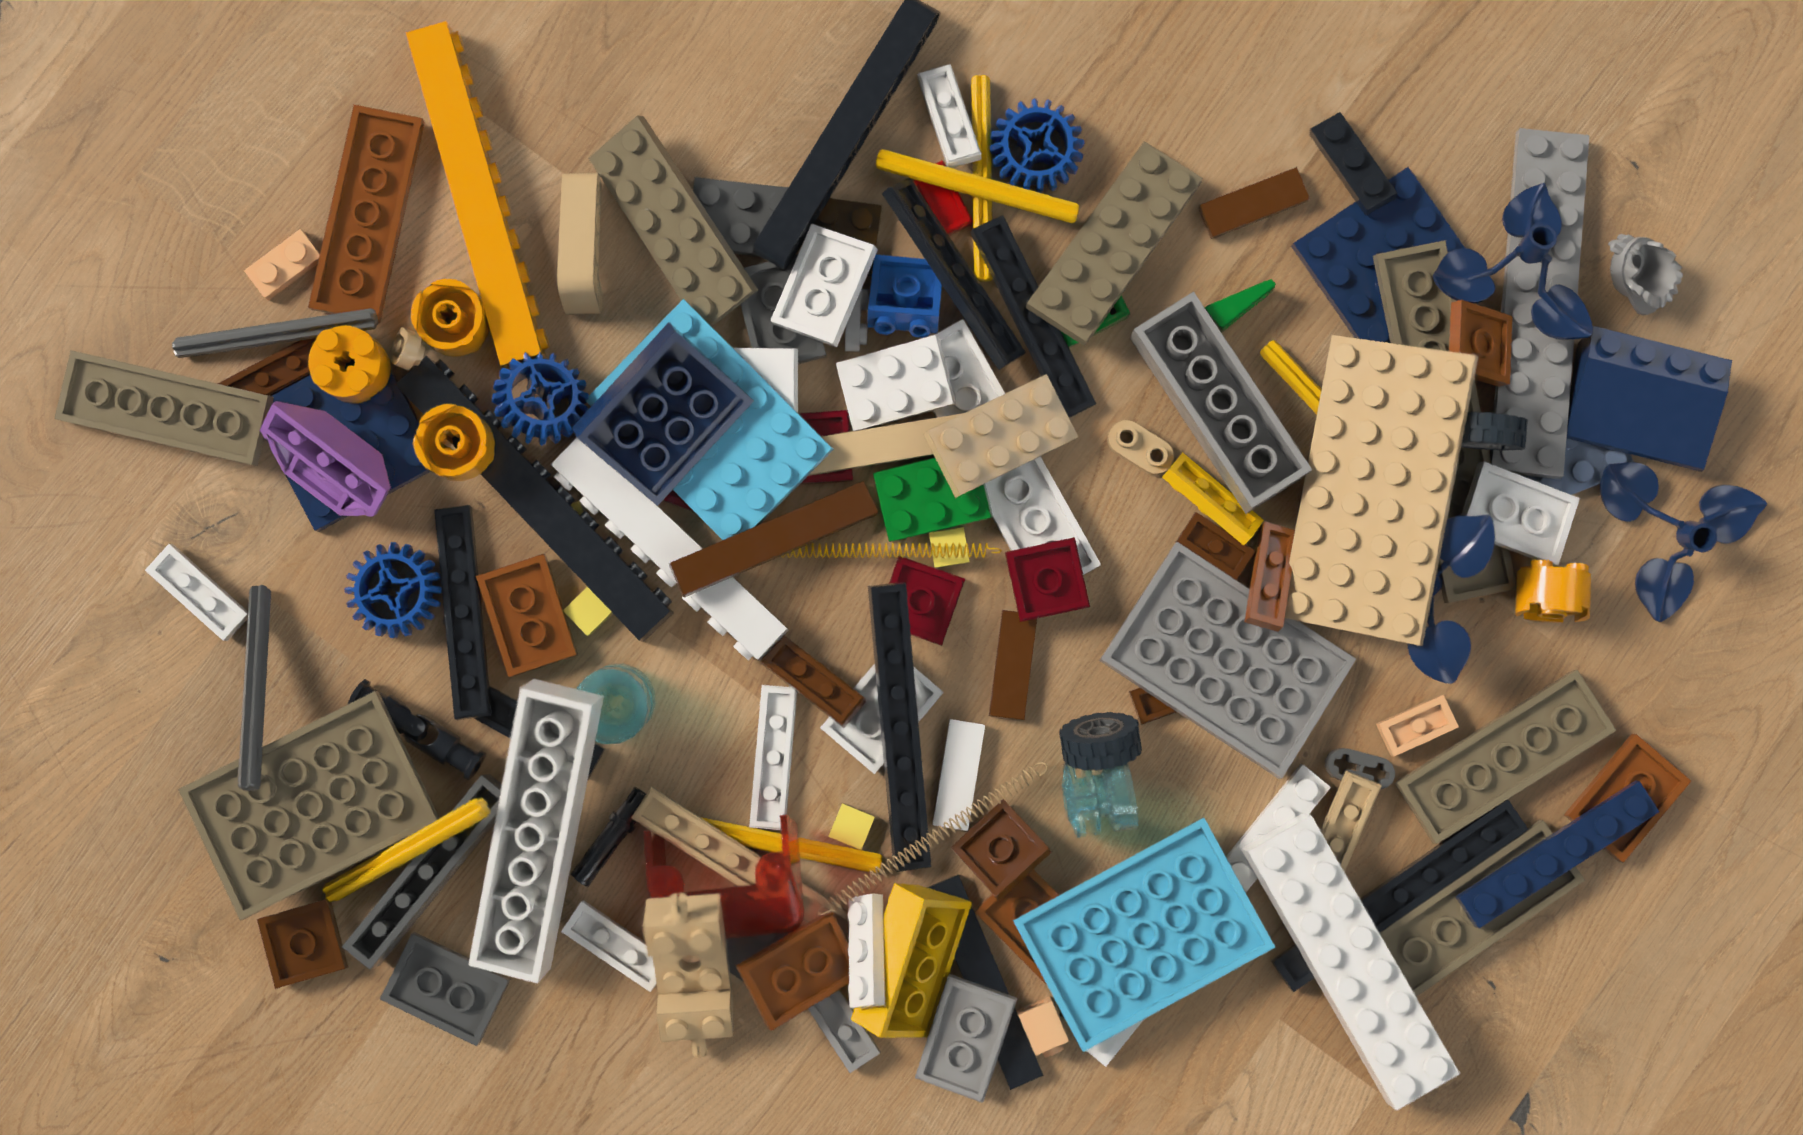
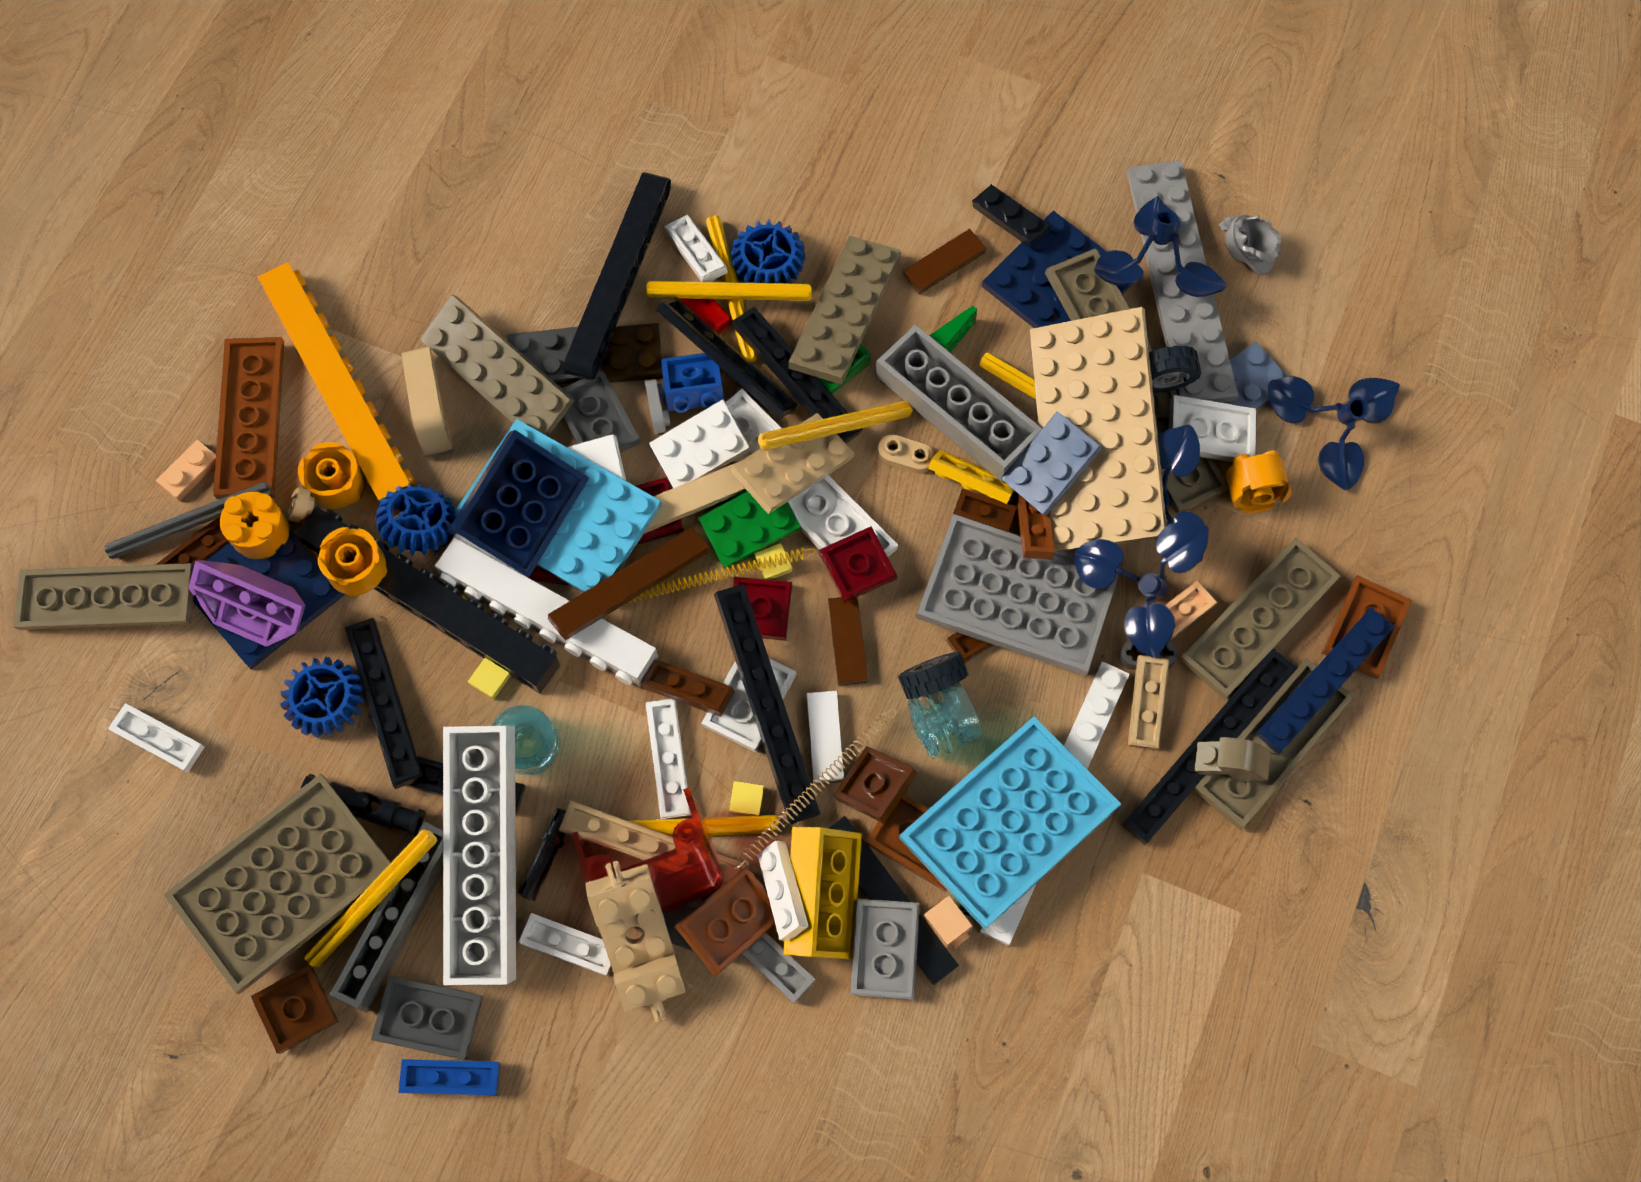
camera: 15 degrees left, 15 degrees down
dark grey axle [238,585,271,791] -> none
dark orange plate [476,554,578,678] -> none
white plate [770,224,878,347] -> none
white brick [1241,813,1460,1111] -> none
dark orange plate [1449,300,1513,387] -> none
dark blue slope [1567,326,1732,472] -> none
none -> blue plate [398,1059,500,1096]
none -> yellow axle [758,401,913,450]
none -> sand blue plate [1001,411,1103,516]
none -> dark blue plant [1073,522,1209,658]
none -> dark tan brick [1195,737,1270,781]

